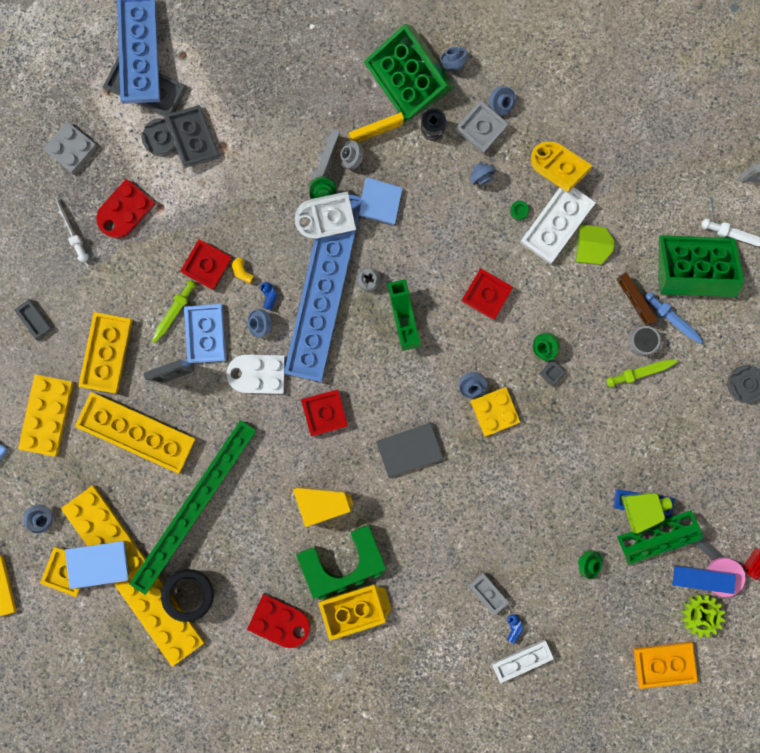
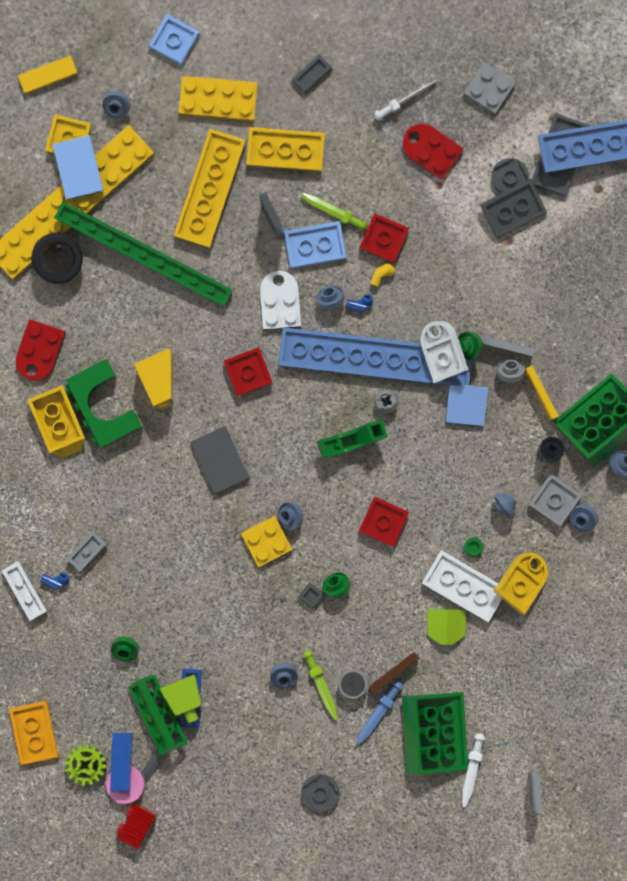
camera: 85 degrees right, 0 degrees up
none -> sand blue plate [270,663,298,688]

